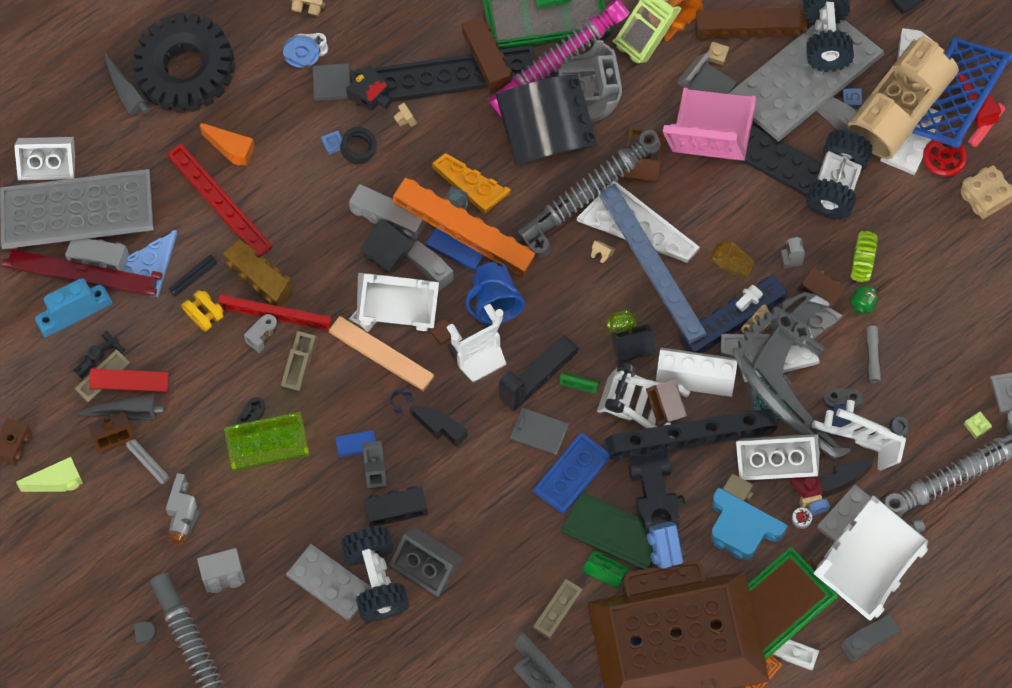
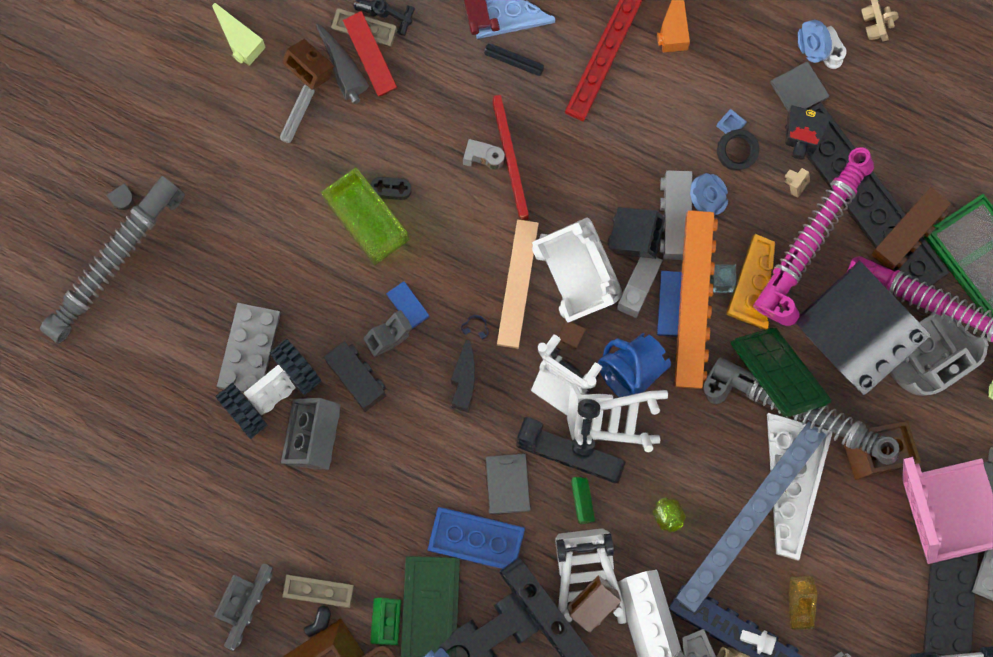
camera: 65 degrees right, 10 degrees up
light grey plate [166,473,200,545] -> none
yellow brick [181,290,224,332] -> none
light grey brick [197,548,246,593] -> none
pearl gold wedge [223,239,294,307] -> none
dark tan slope [281,331,318,391] -> none
tan tile [591,240,615,263] -> none
black piece [611,324,656,361] -> none
none -> black arm [304,605,331,637]
none -> white hand [567,384,668,455]
none -> medium blue tile [690,173,728,216]
none -> dark green piece [730,328,831,417]
none -> dark pink piece [753,147,874,326]

